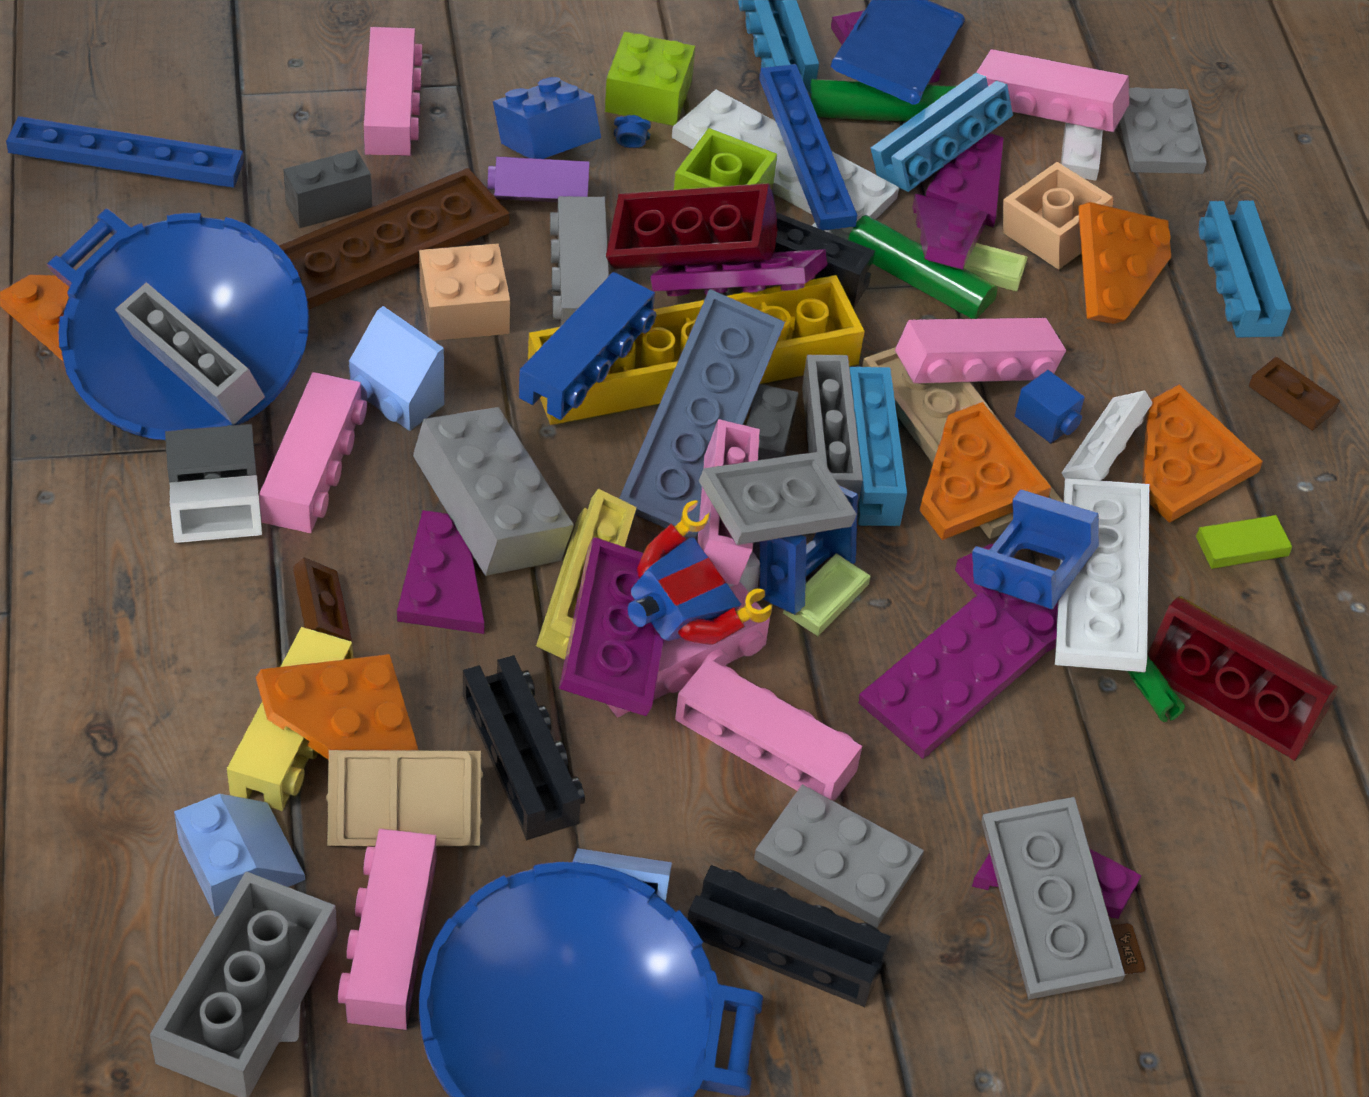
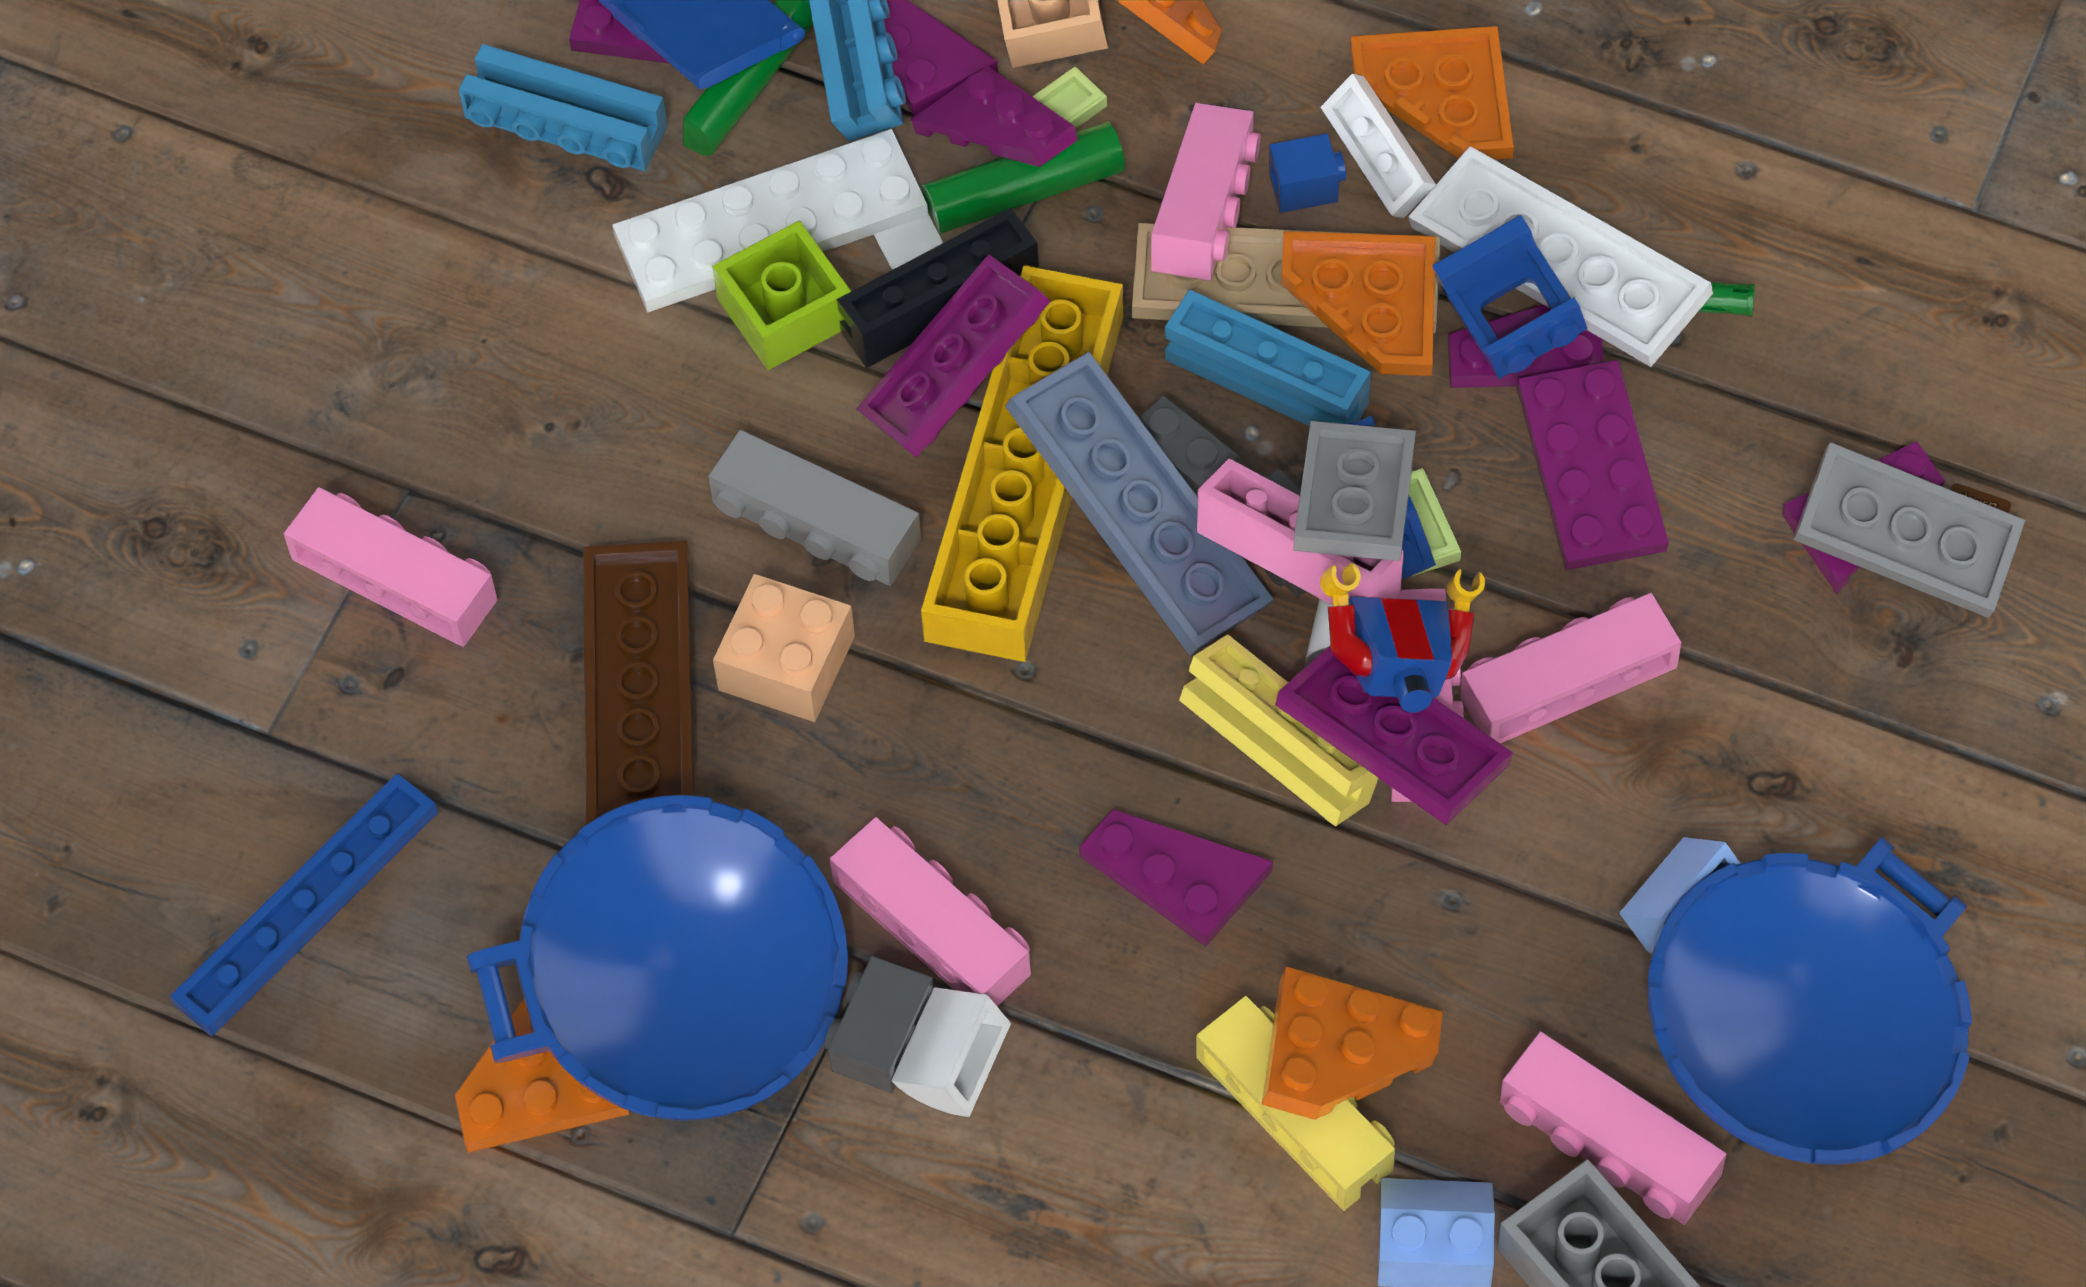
camera: 50 degrees left, 10 degrees up
light grey brick [115,282,265,425] -> none
dark grey brick [283,149,372,228] -> none
reddish brown plate [293,557,352,641] -> none
tan piece [326,750,483,846] -> none
light blue slope [349,306,444,431] -> none
light grey brick [413,407,574,576] -> none
black brick [463,655,585,841] -> none
medium lavender brick [488,157,589,202] -> none
blue brick [493,77,601,159] -> none
blue brick [519,272,656,420] -> none
lime brick [605,32,695,126] -> none
dark red brick [606,183,777,269] -> none
blue plate [613,115,651,148] -> none
black brick [688,865,891,1007] -> none
light grey plate [754,784,924,928] -> none
blue plate [759,64,858,230] -> none
light grey brick [802,355,863,503] -> none
dark red brick [1147,596,1338,761] -> none
lime tile [1196,515,1292,569] -> none

